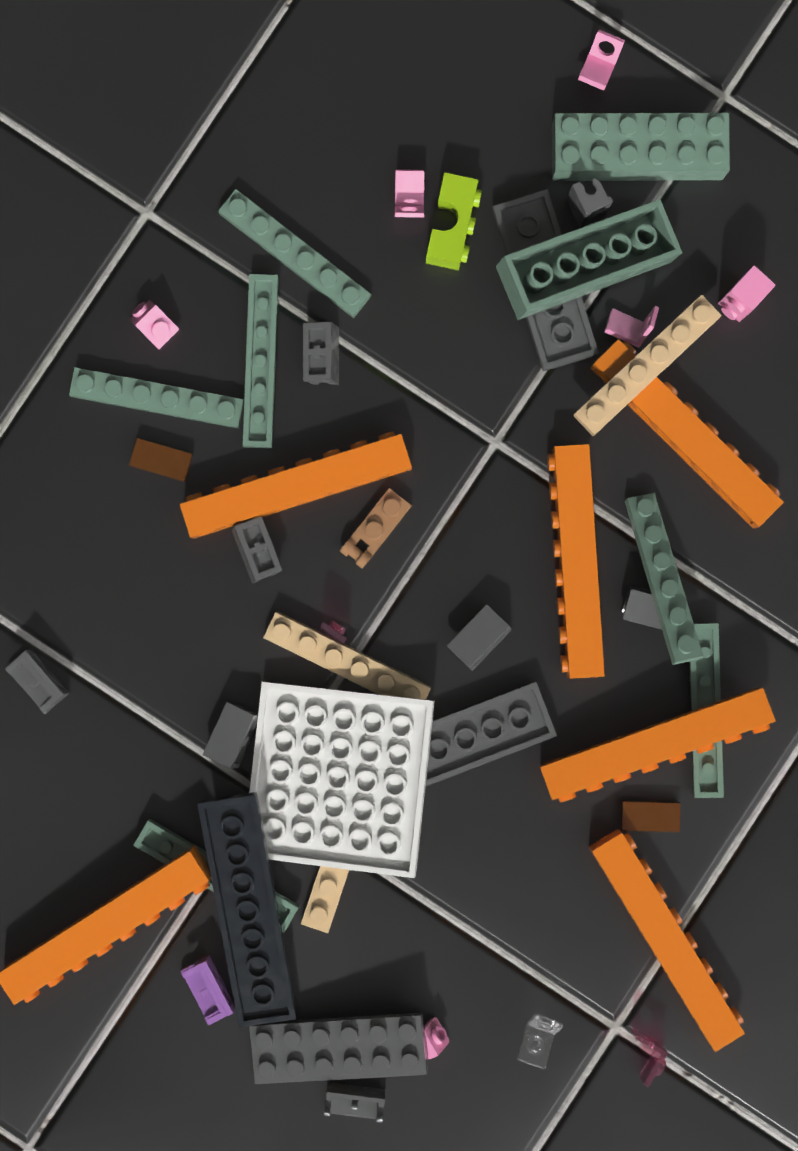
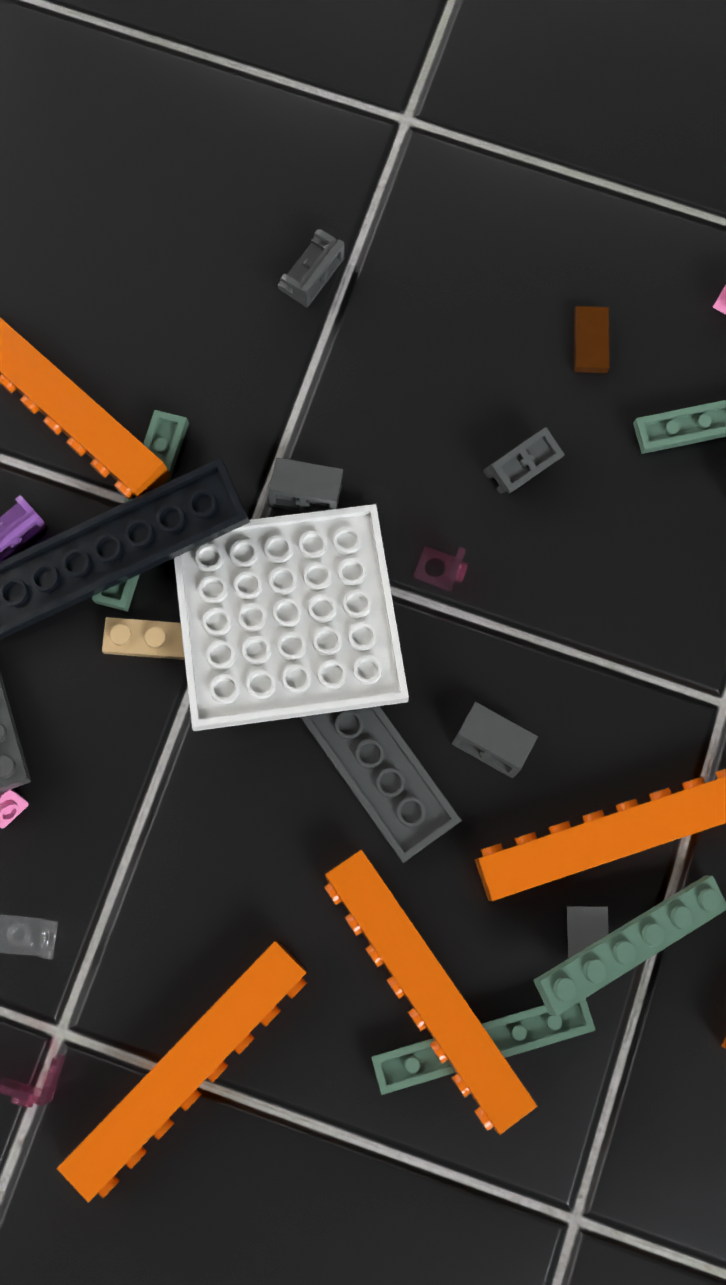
camera: 75 degrees right, 10 degrees down
sand green plate [69,367,244,429] -> none
orange brick [180,431,412,539] -> none
tan plate [263,611,431,700] -> none
medium nougat plate [340,488,412,569] -> none
reddish brown tile [621,800,681,832] -> none

